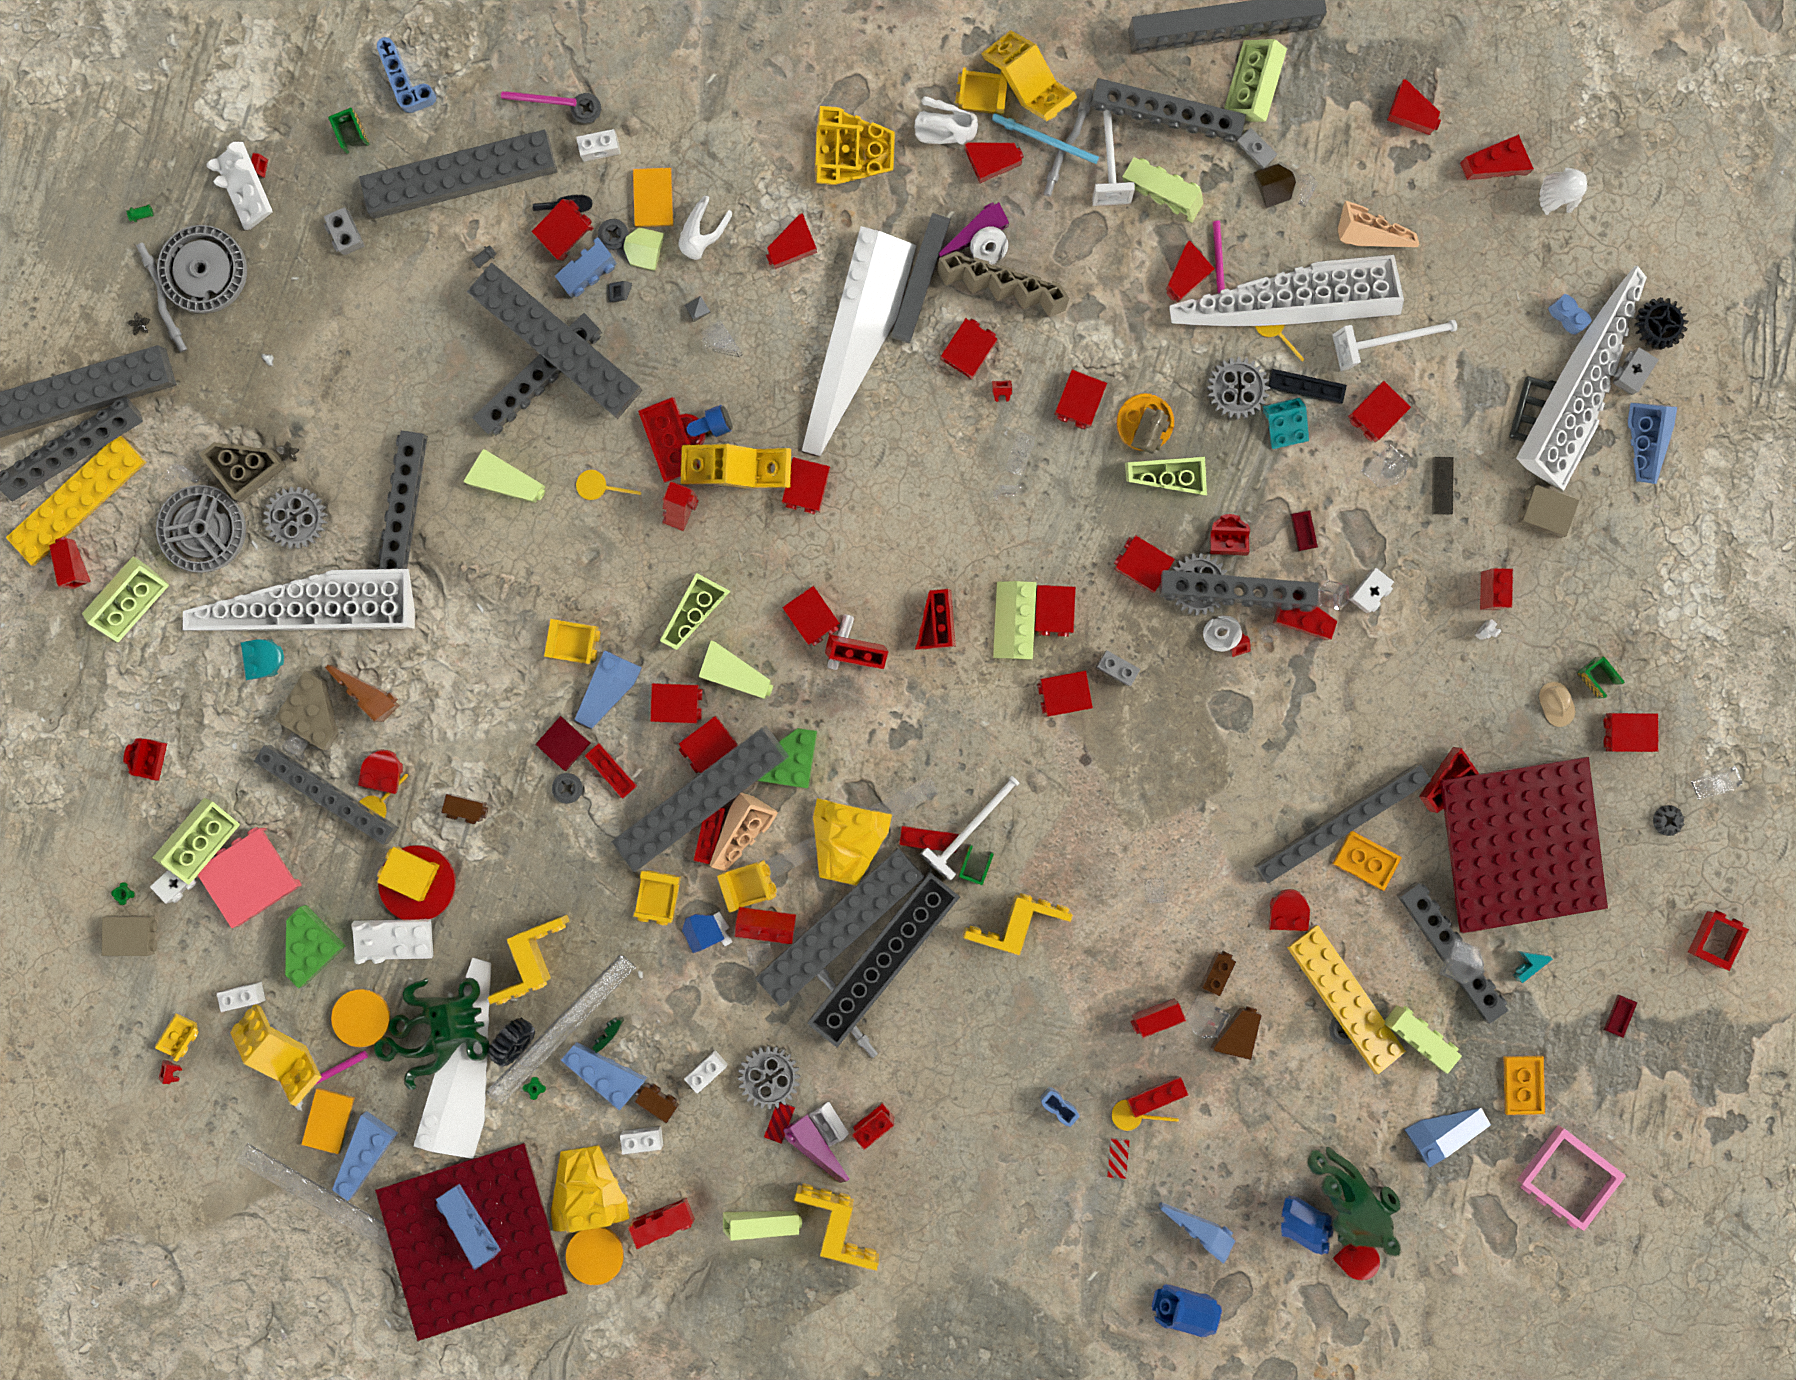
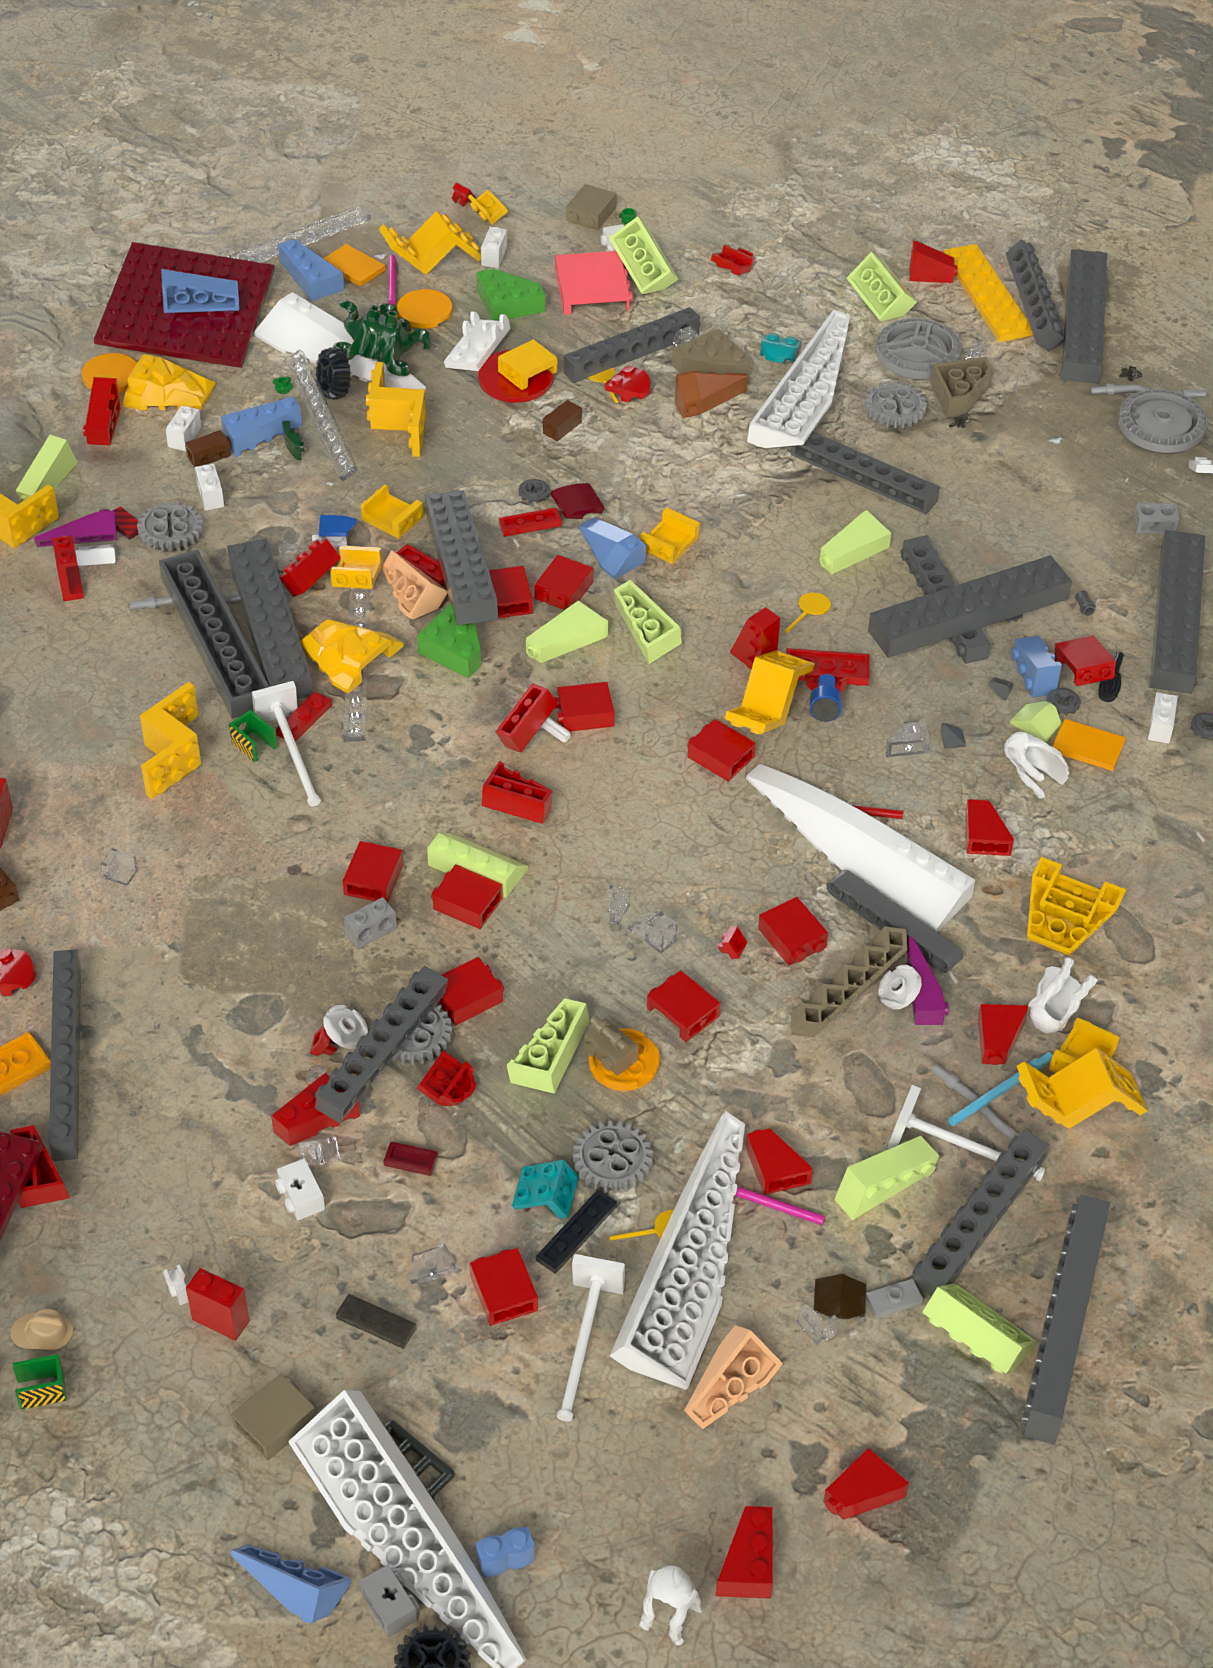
camera: 110 degrees right, 40 degrees down
none -> red piece [851,805,904,819]

